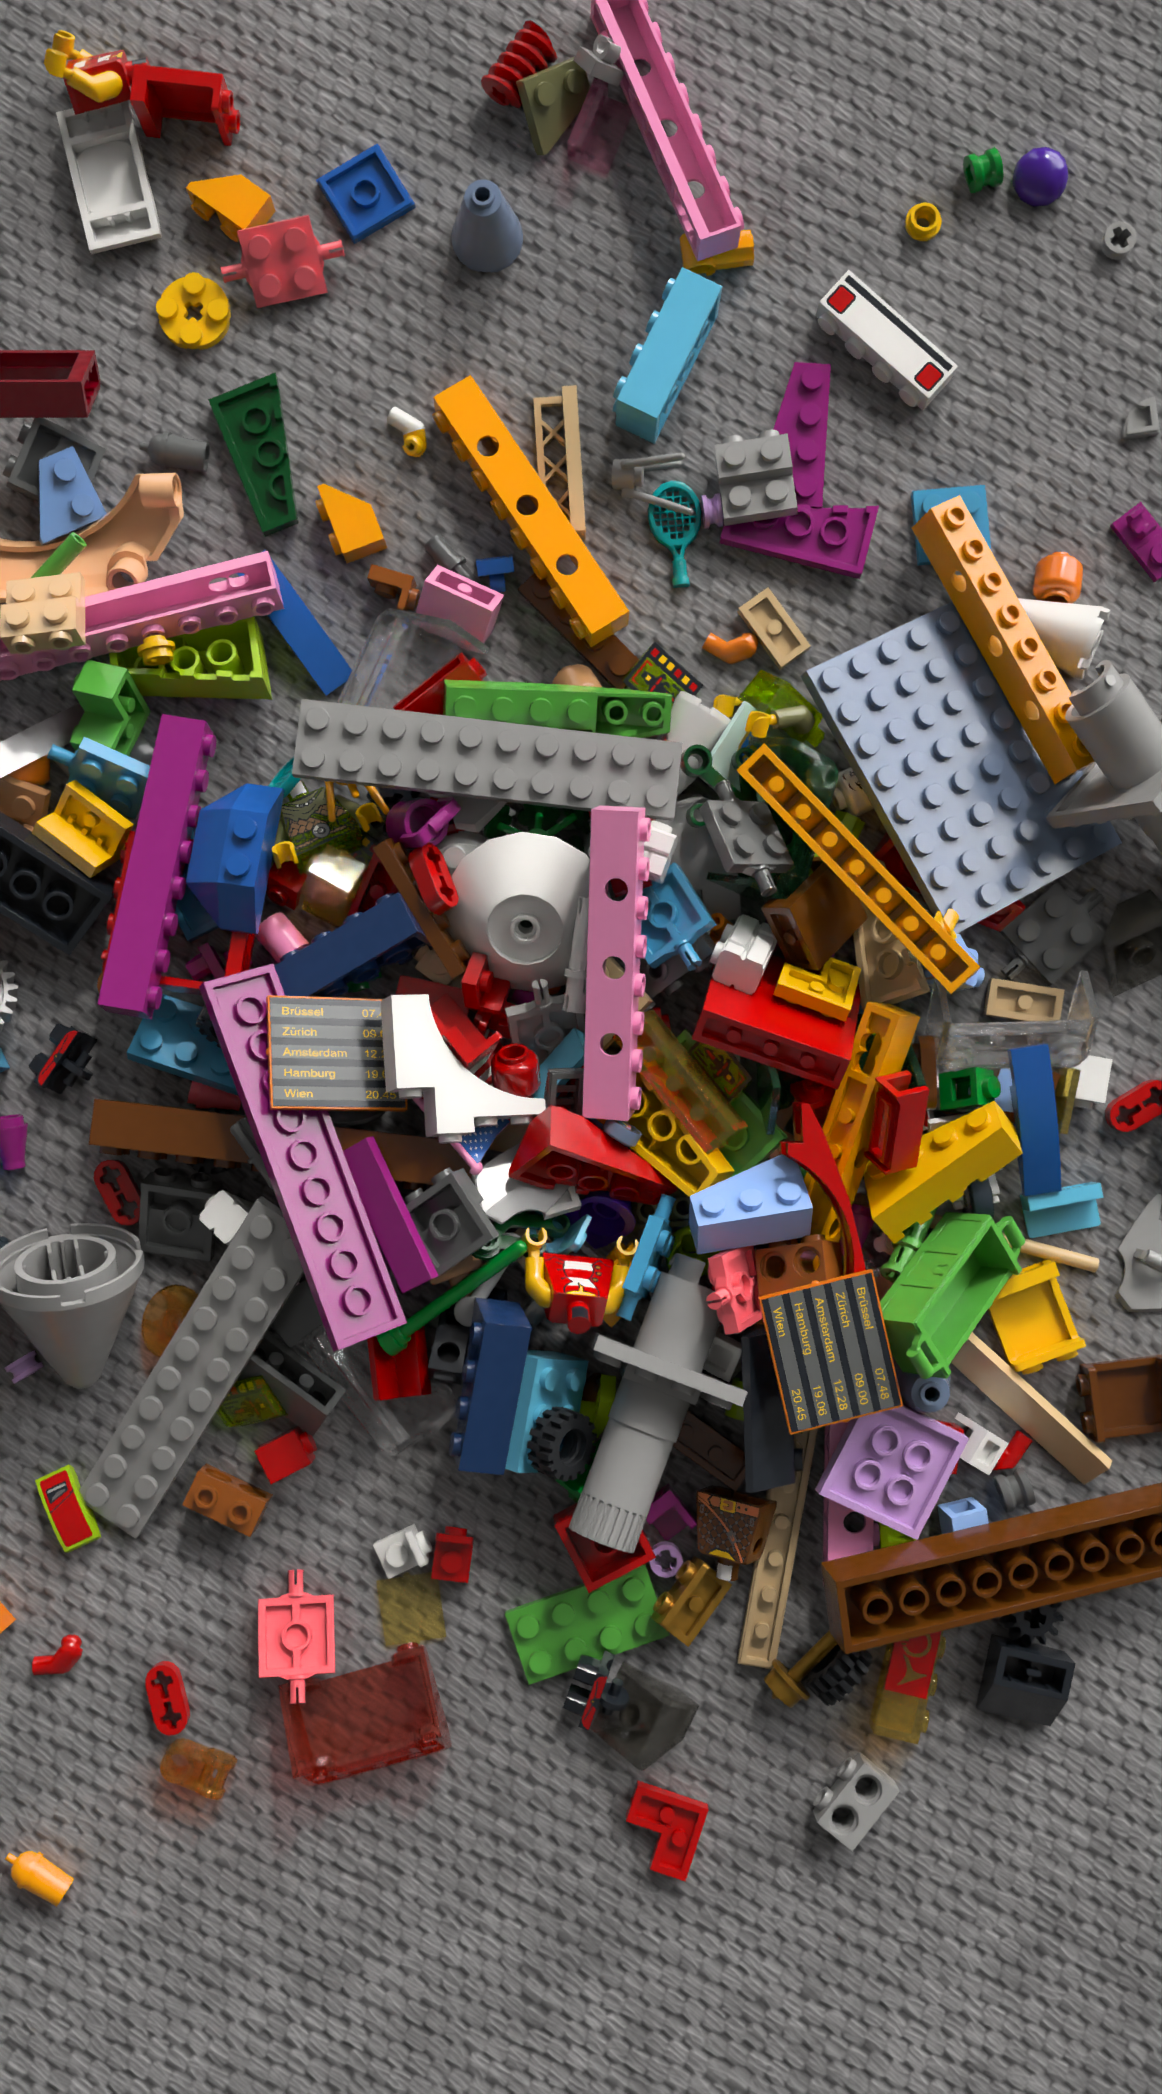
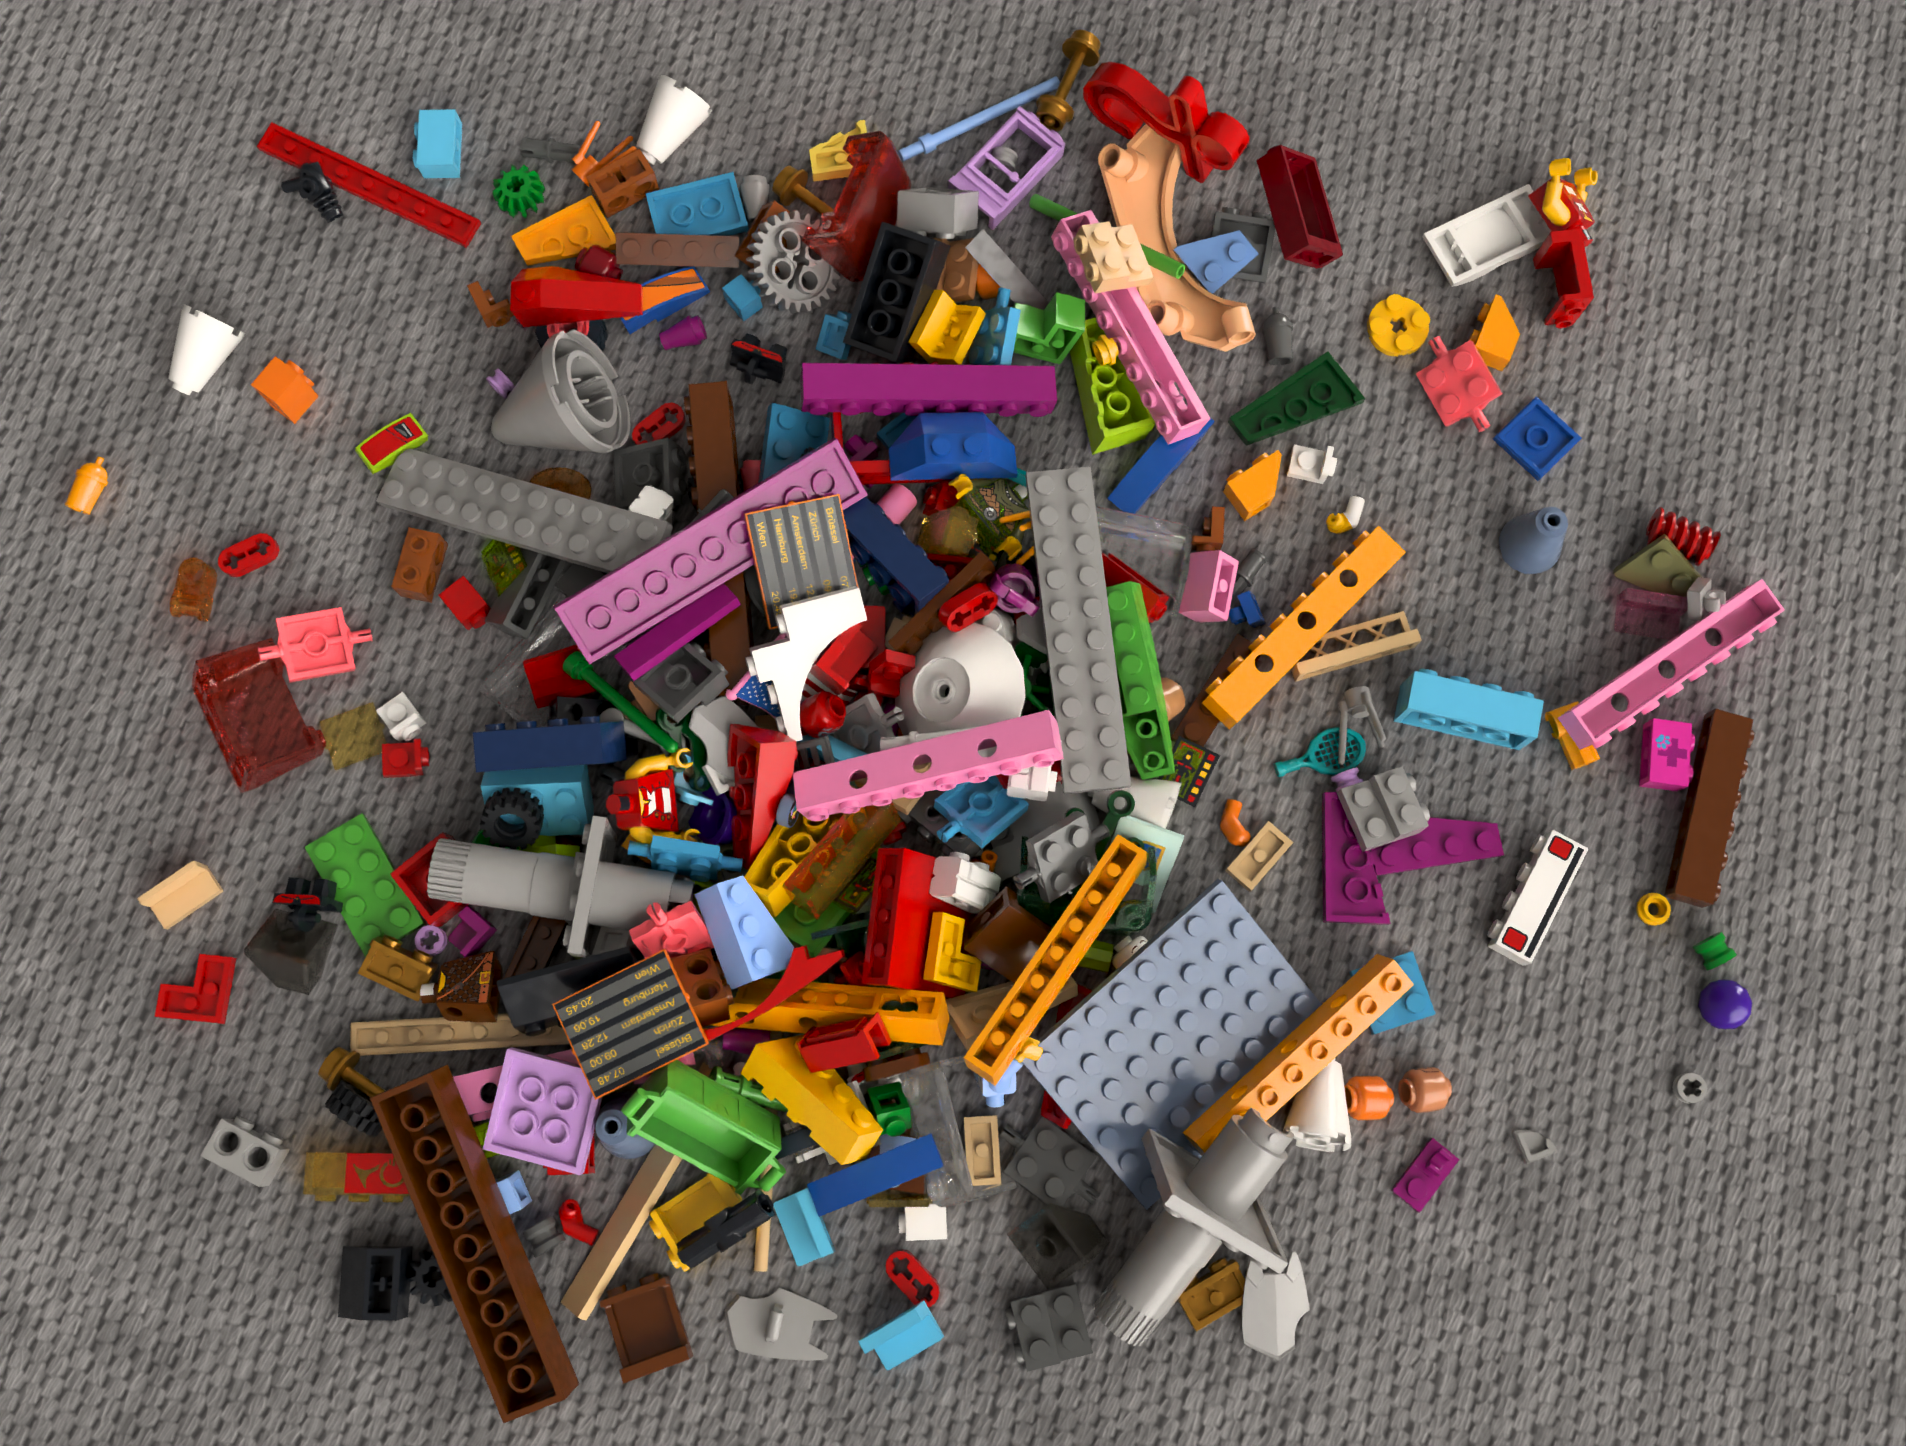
camera: 75 degrees right, 10 degrees down
red arm [32,1635,83,1676] -> none
torso [713,669,825,749] -> none
white panel [955,1412,1009,1475] -> none
none -> tan panel [137,861,224,930]
none -> black piece [676,1190,775,1269]
none -> dark azure bracket [815,310,852,360]
none -> white bracket [1287,444,1337,484]
none -> nougat head [1398,1067,1452,1113]
none -> dark pink brick [1639,718,1695,792]
none -> reddish brown brick [1664,708,1755,908]

